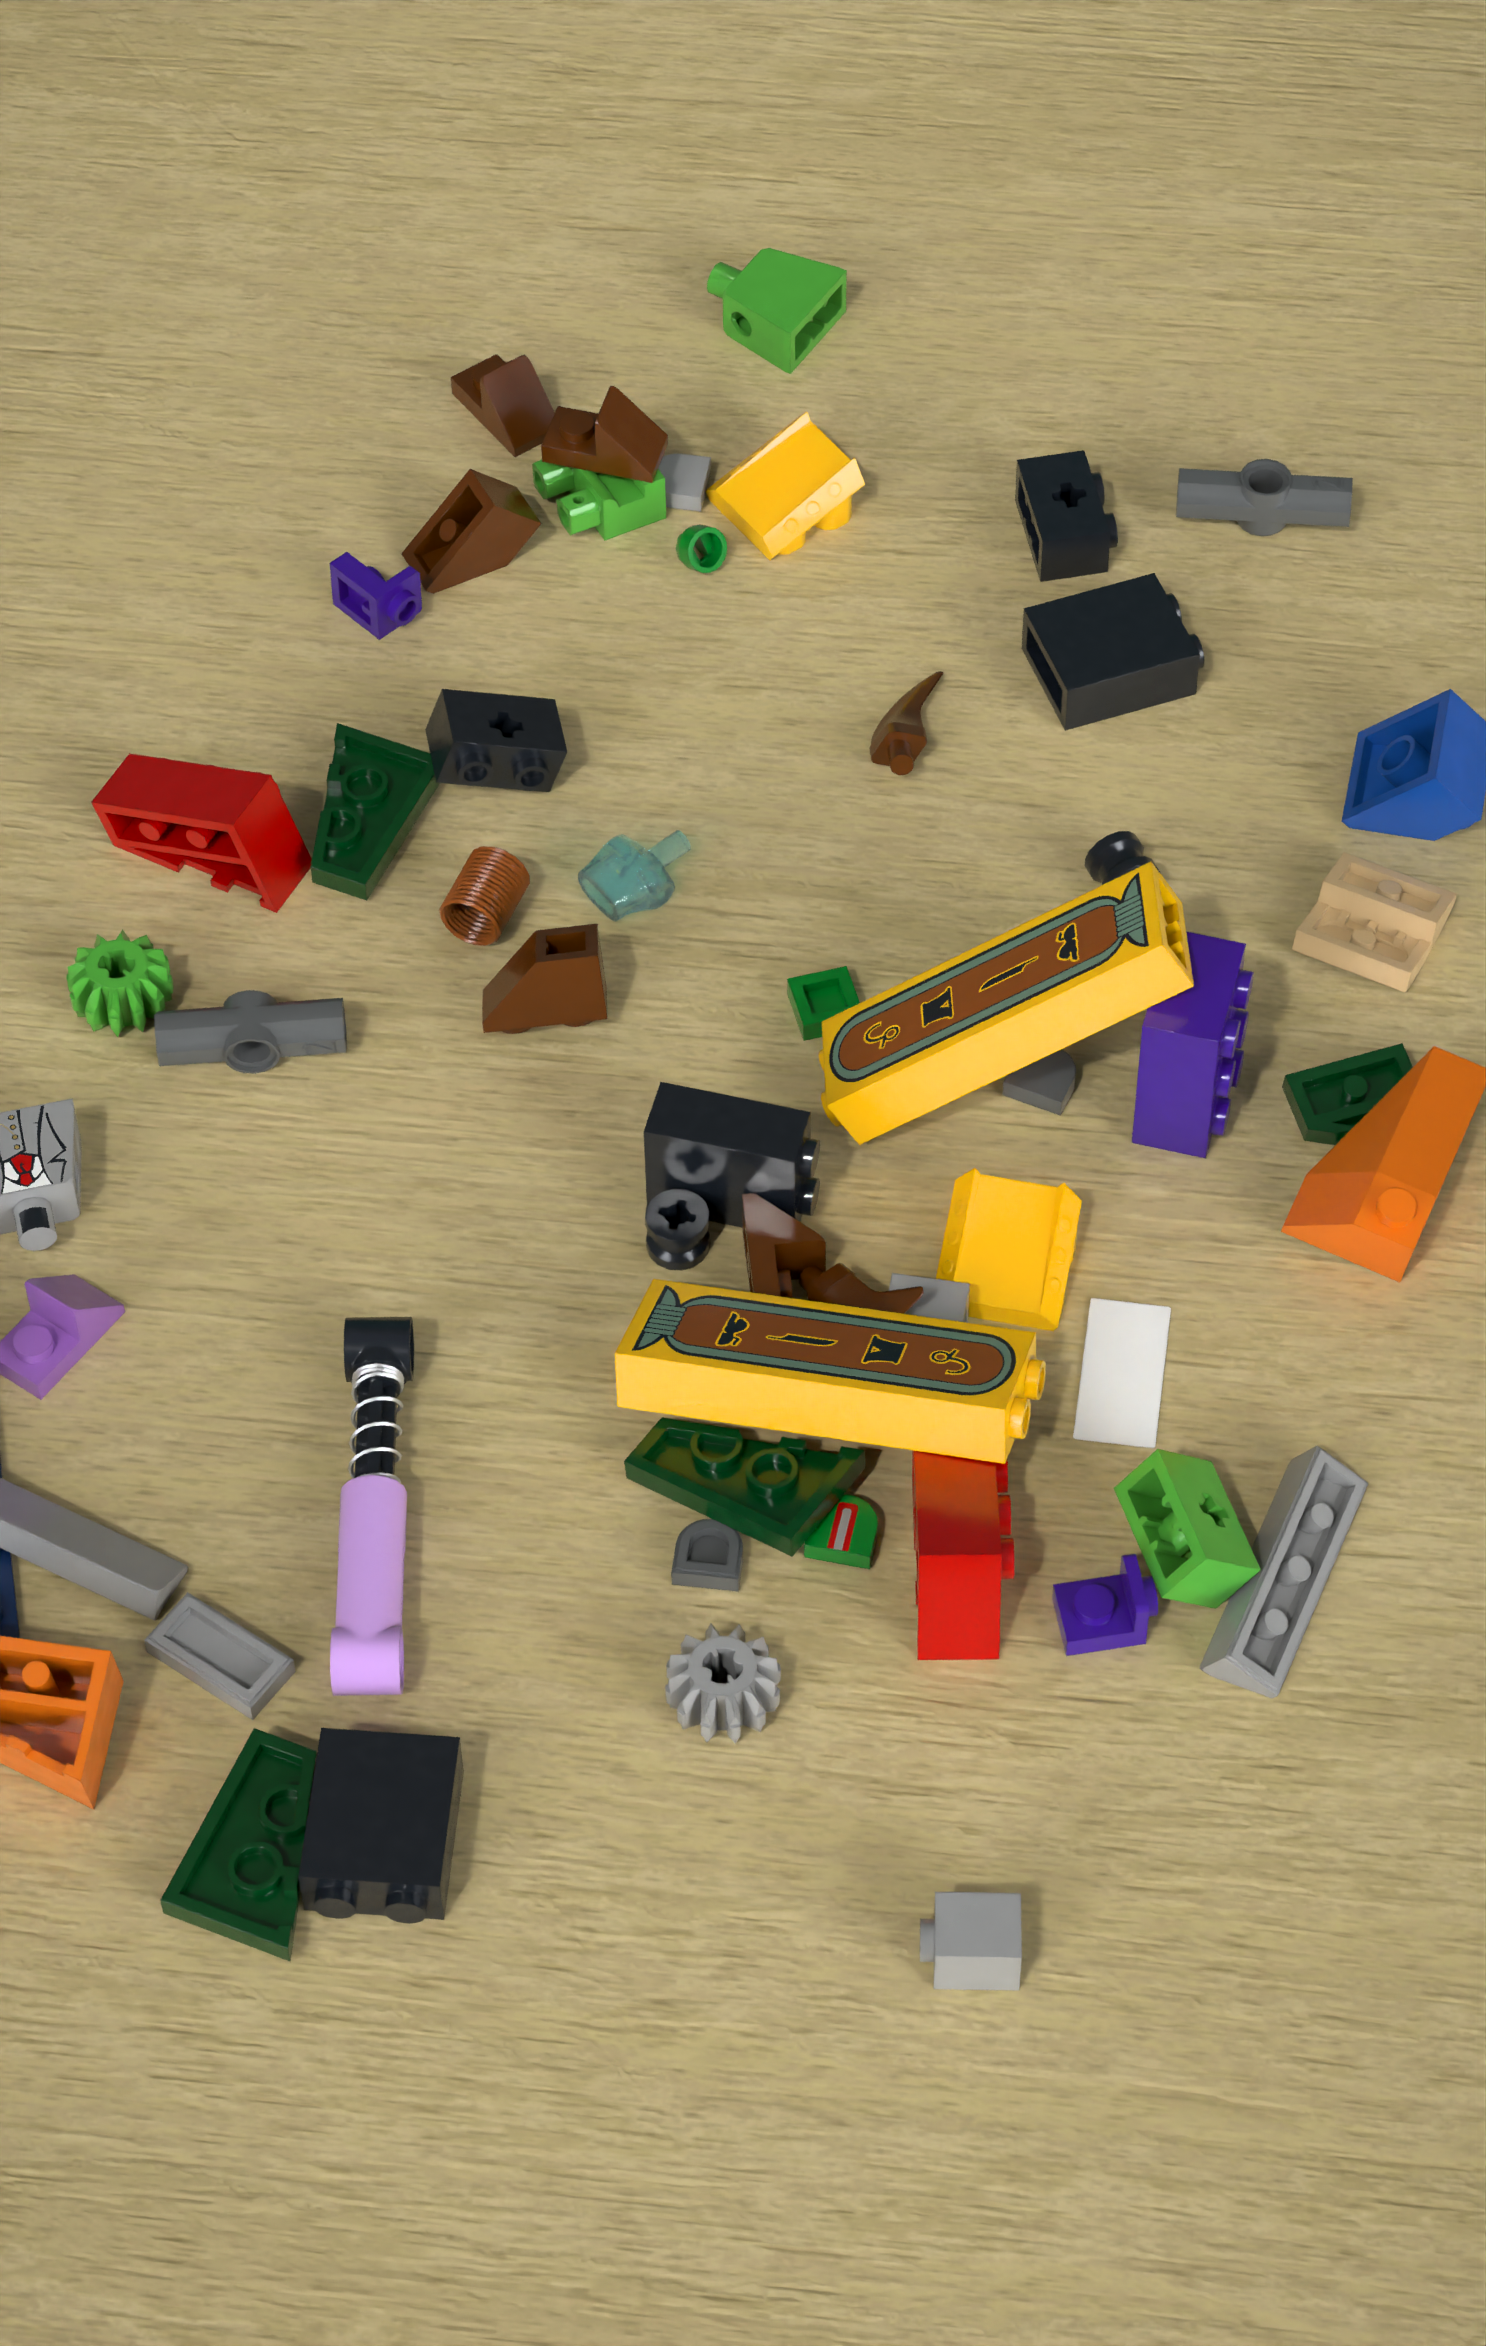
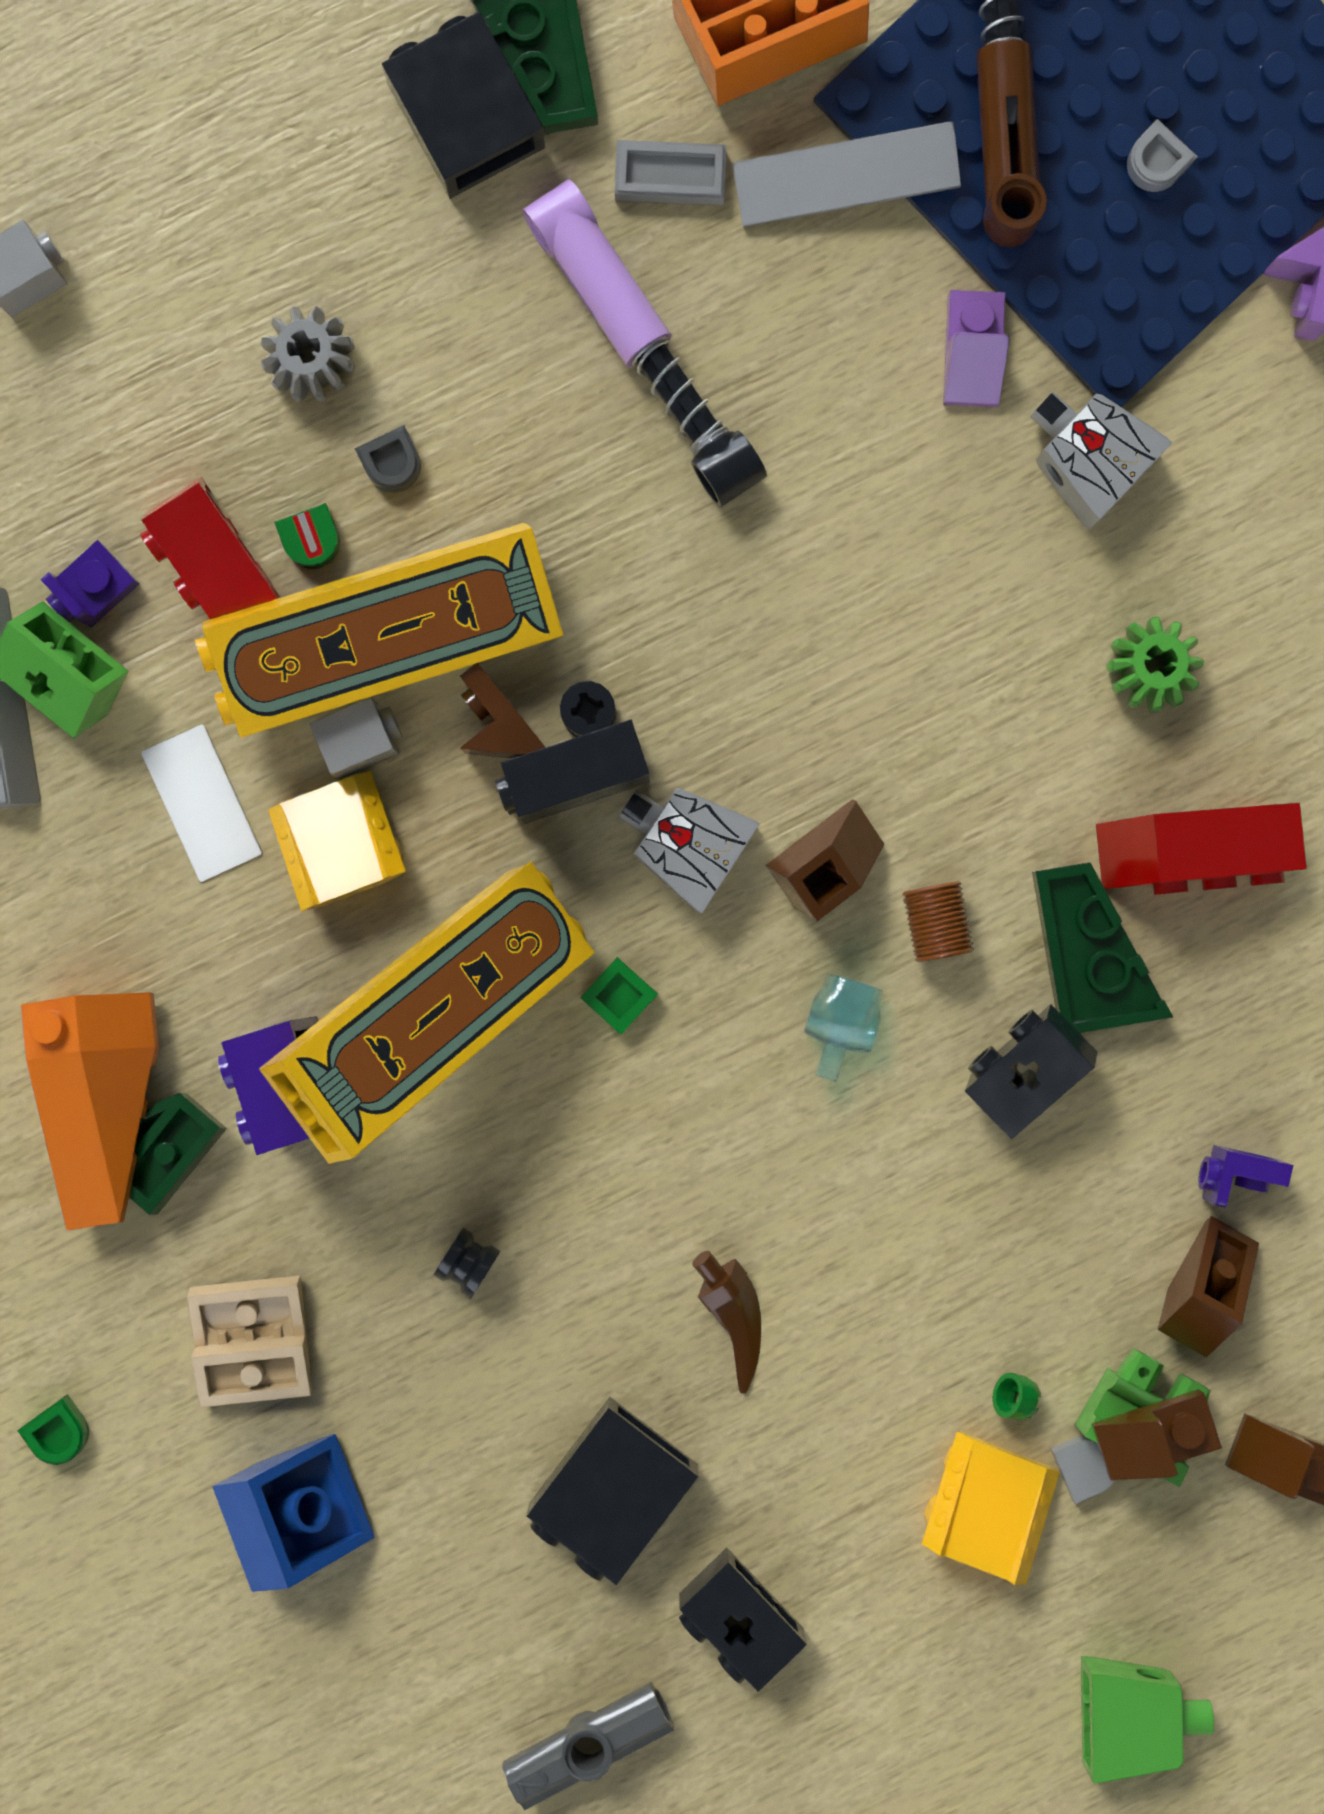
camera: 140 degrees right, 35 degrees up
dark grey piece [154,990,347,1074] -> none
dark green wing [624,1417,866,1557] -> none
reddish brown bar [799,1263,924,1314] -> none
none -> light grey torso [619,788,760,914]

